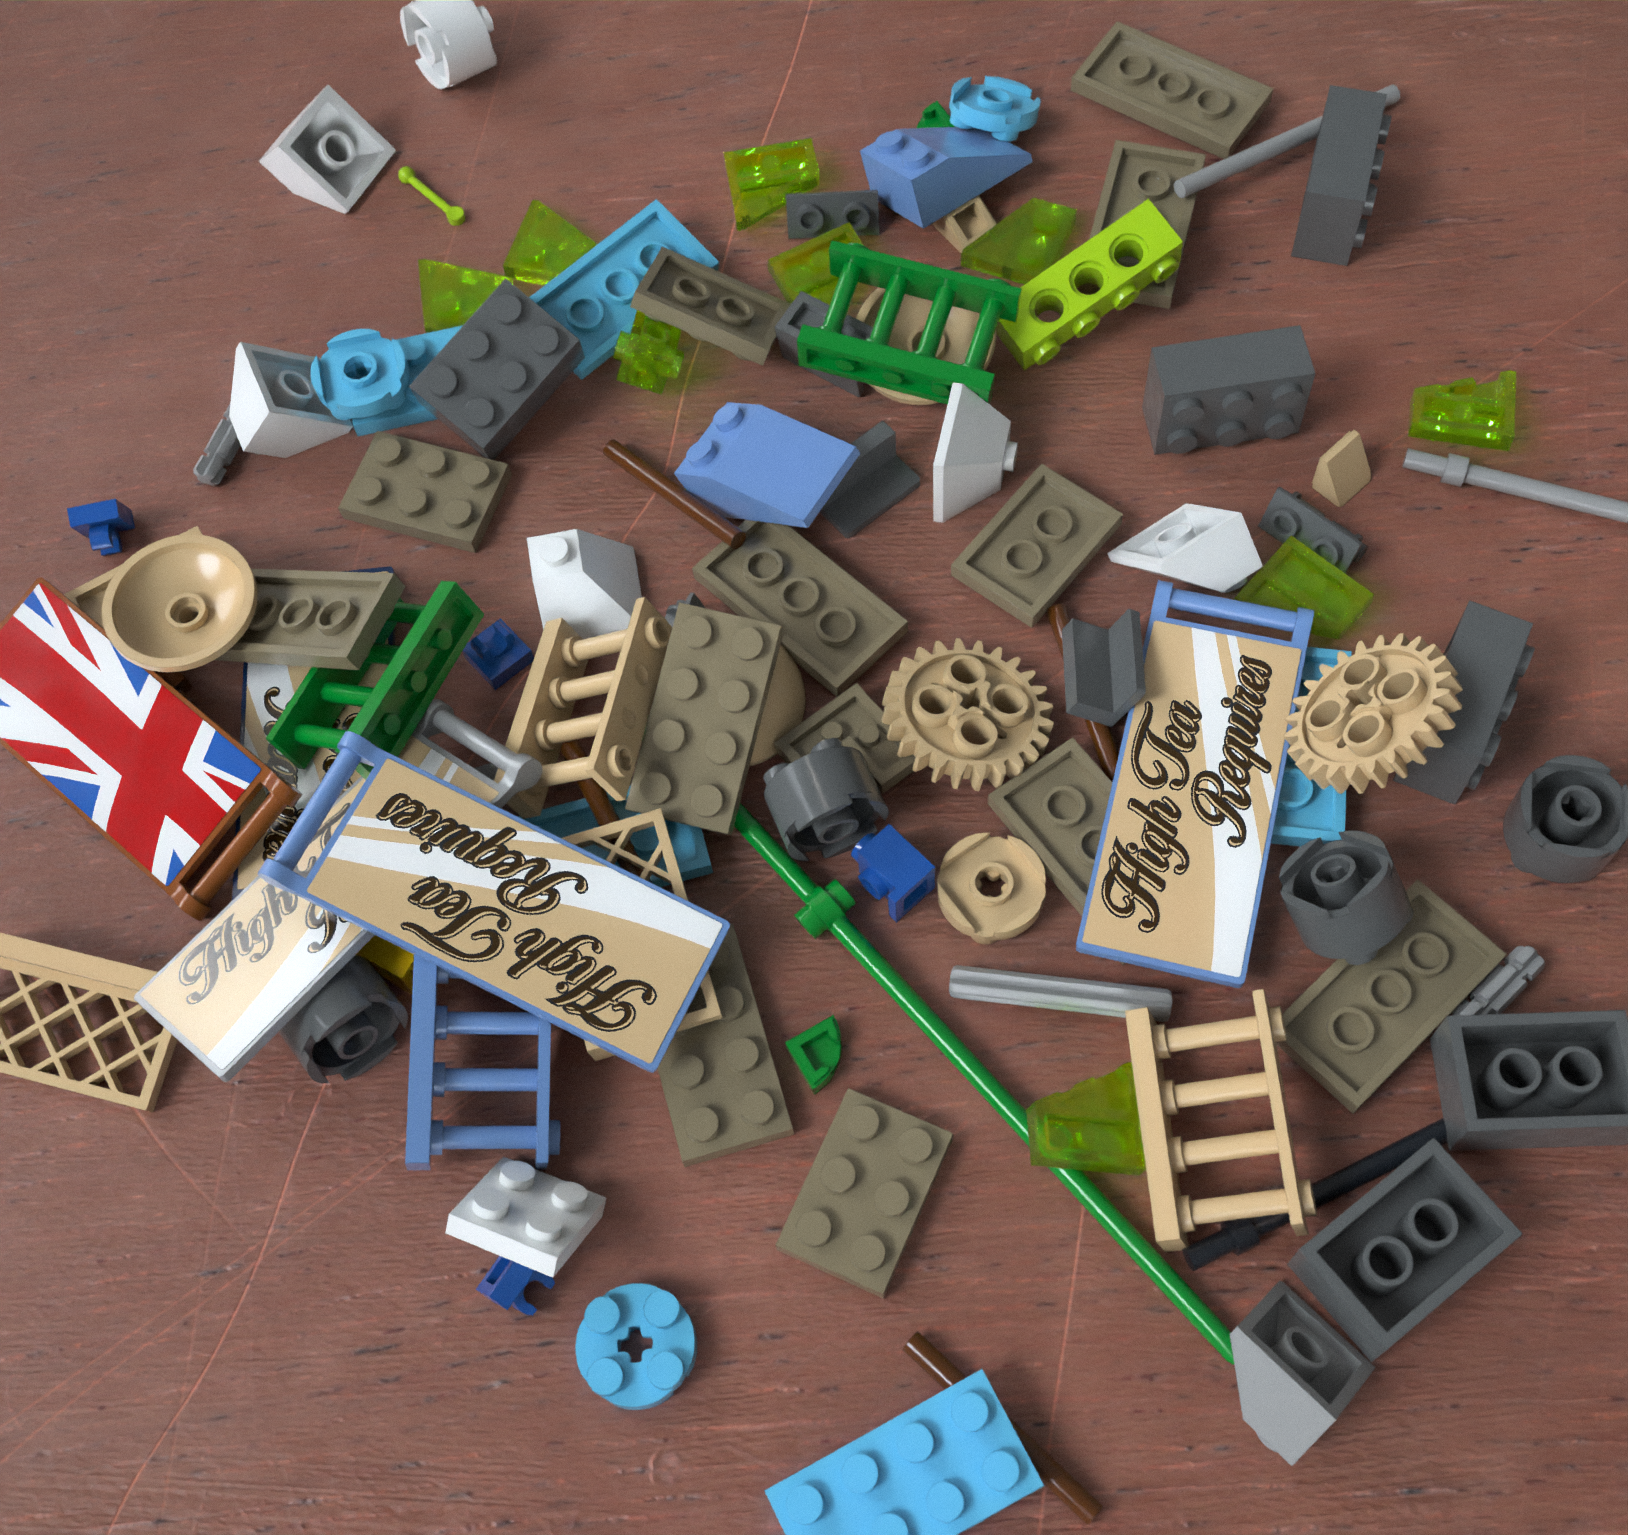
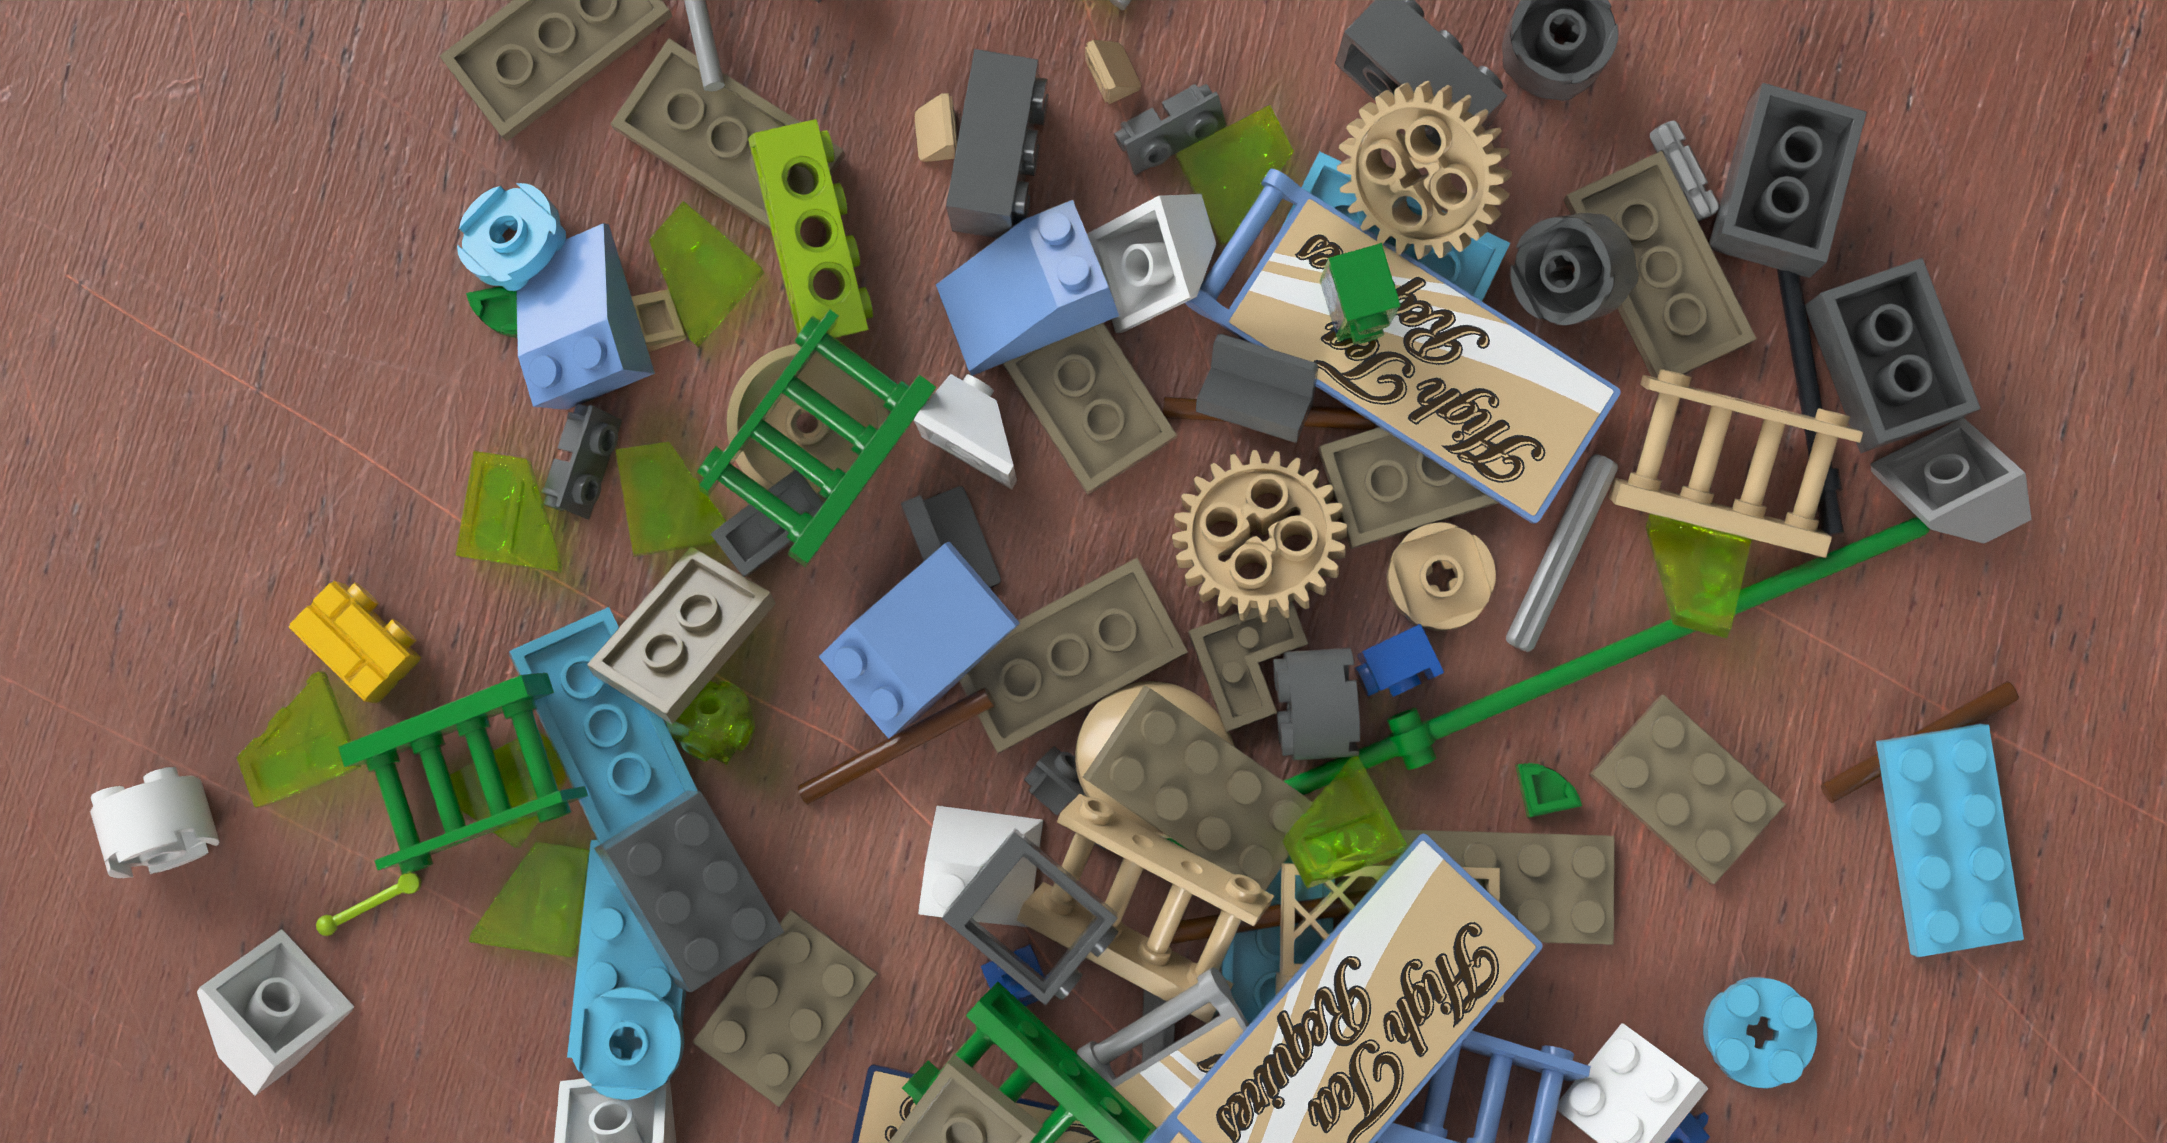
camera: 75 degrees left, 20 degrees up
none -> clear neon green wing [236,671,362,808]
none -> yellow brick [289,581,421,704]
none -> green fence [338,672,588,875]
none -> medium blue slope [936,200,1119,376]
none -> dark grey window [942,828,1119,1005]
none -> clear neon green wing [1282,756,1407,889]
none -> green brick [1320,243,1401,344]

